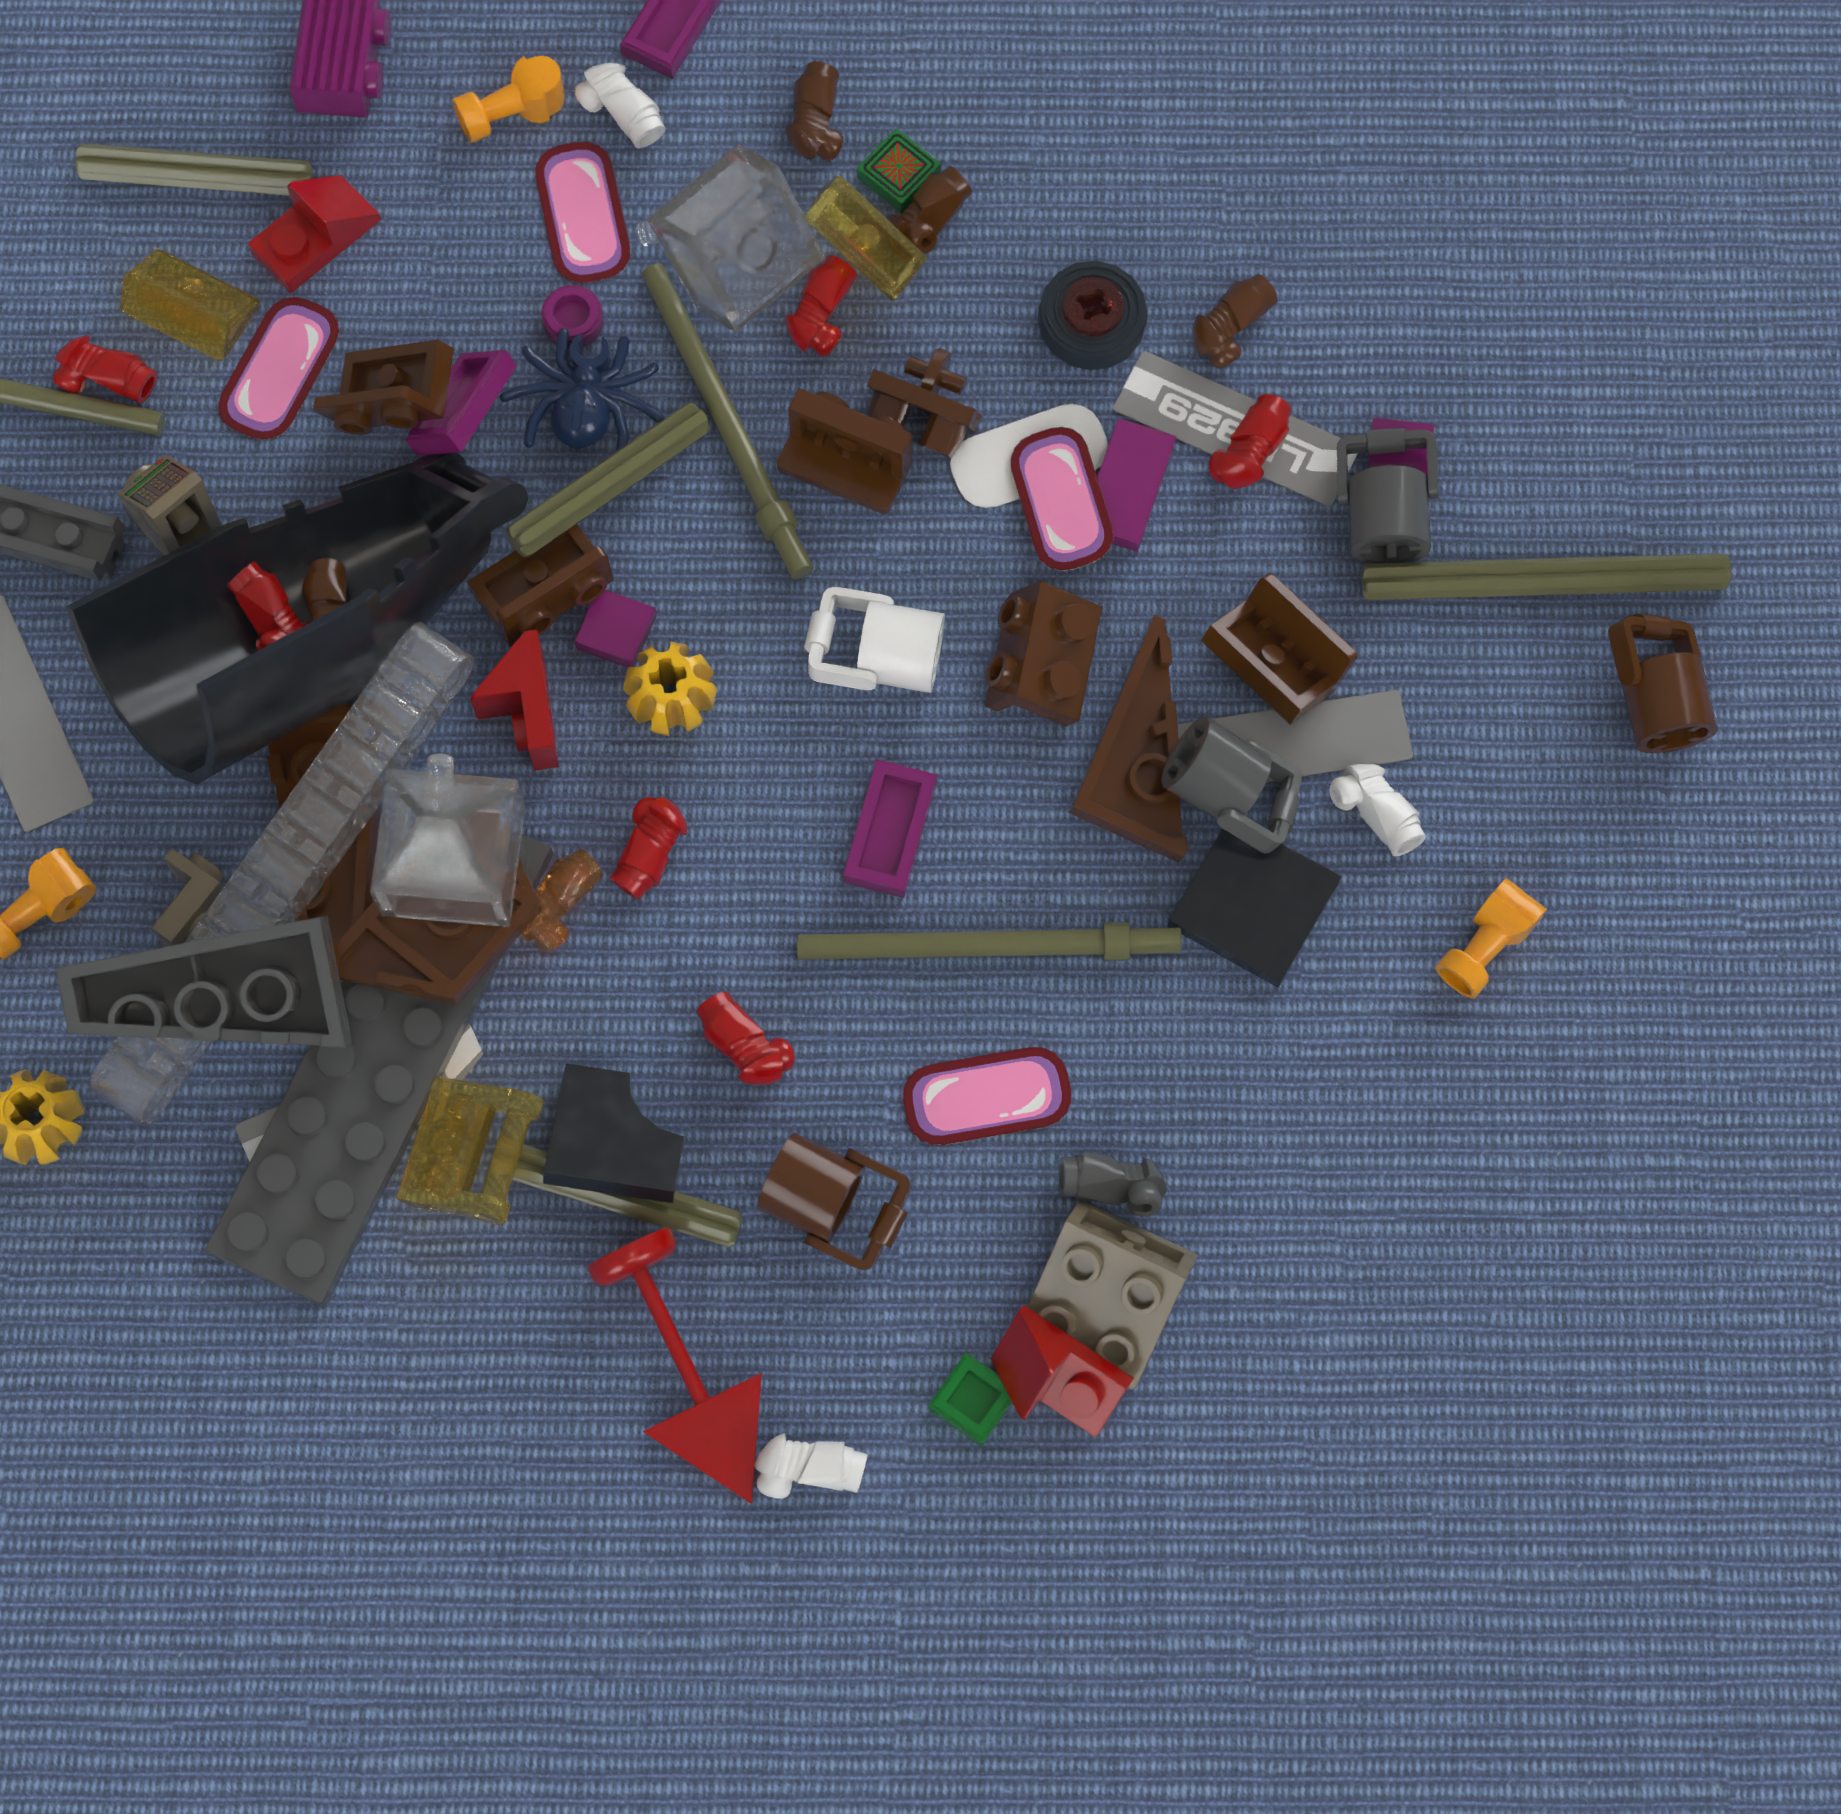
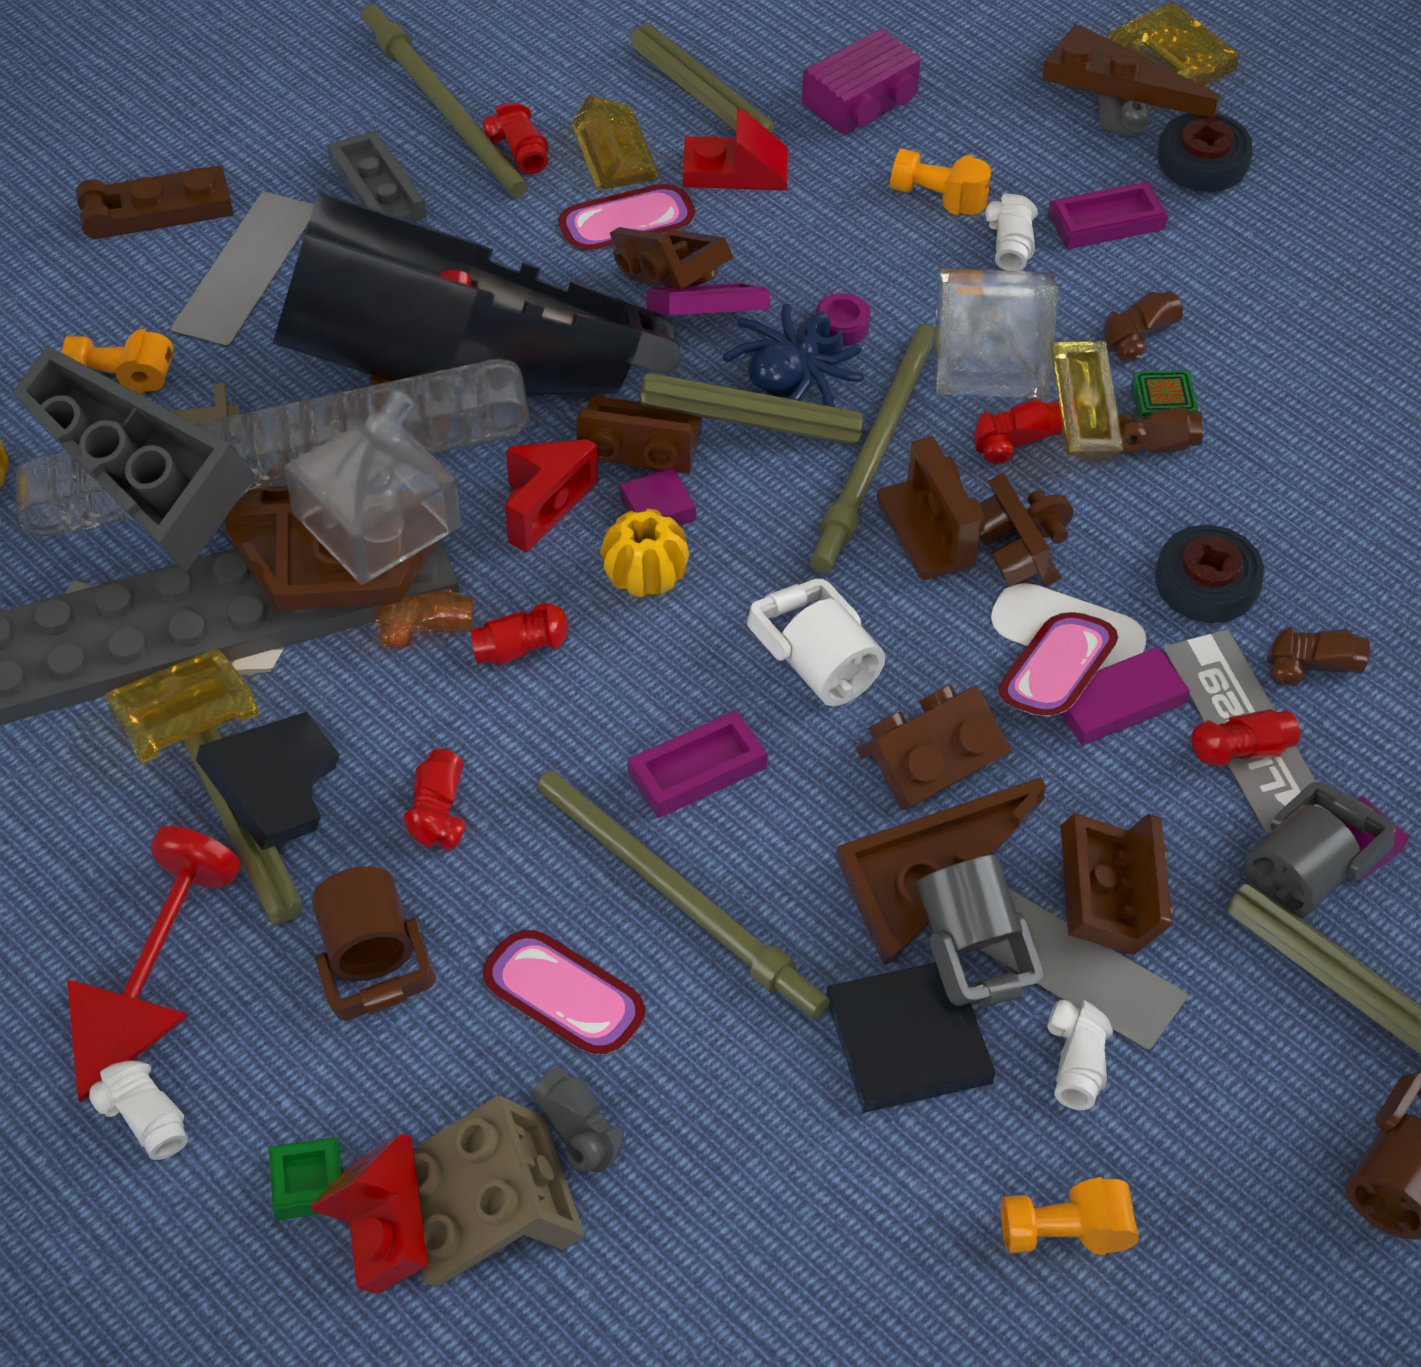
camera: 45 degrees right, 20 degrees down
dark tan slope [117,455,222,555] -> none
sticker [535,142,630,283] -> none

